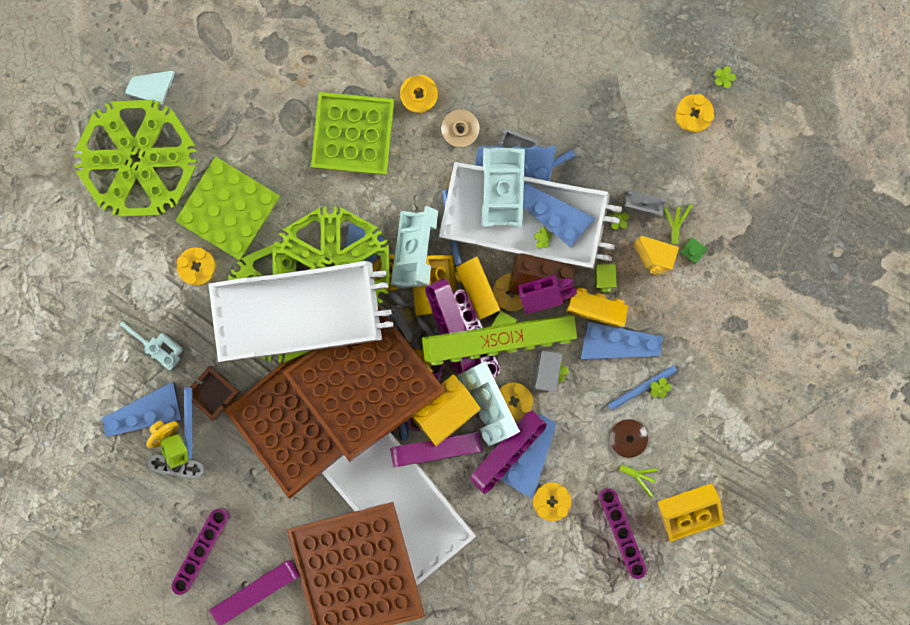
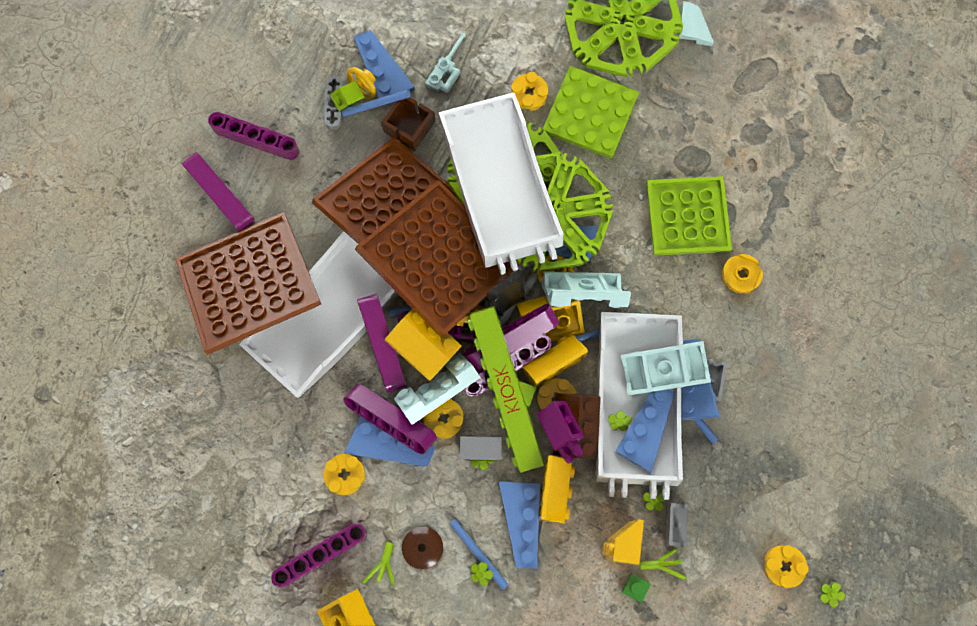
camera: 75 degrees right, 10 degrees down
tan dish [441,109,480,147] -> none
lime brick [595,264,616,292] -> none

